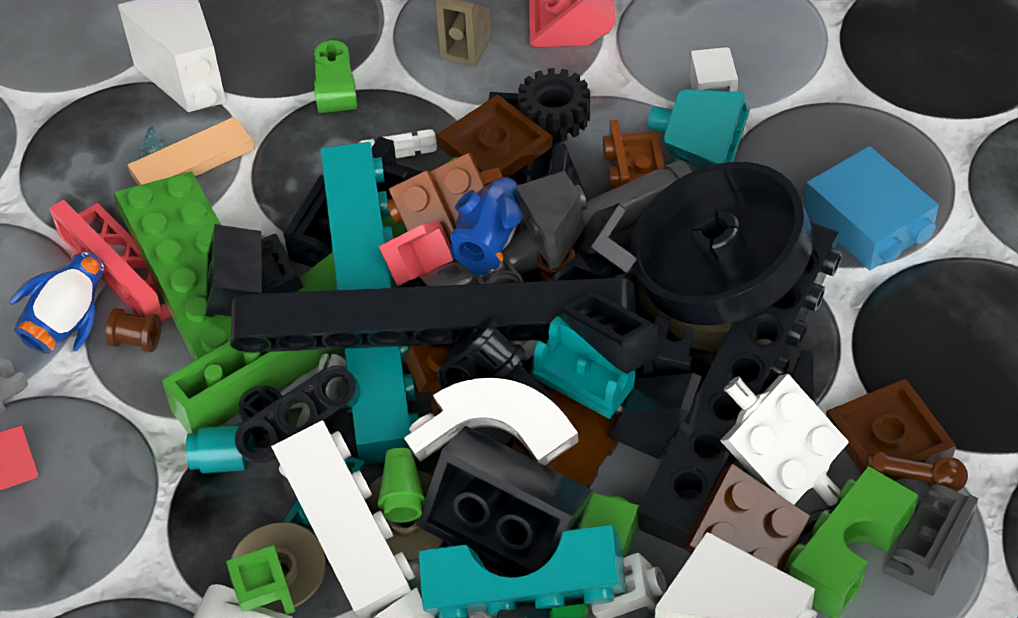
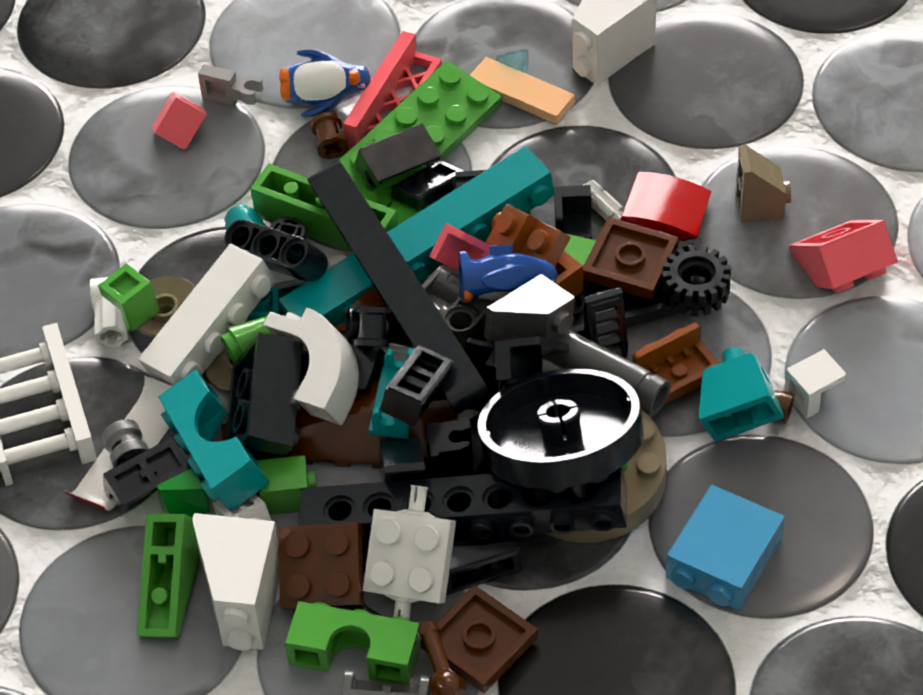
camera: 65 degrees right, 0 degrees up
bright green piece [314,40,358,114] -> none
none -> red slope [620,172,712,241]

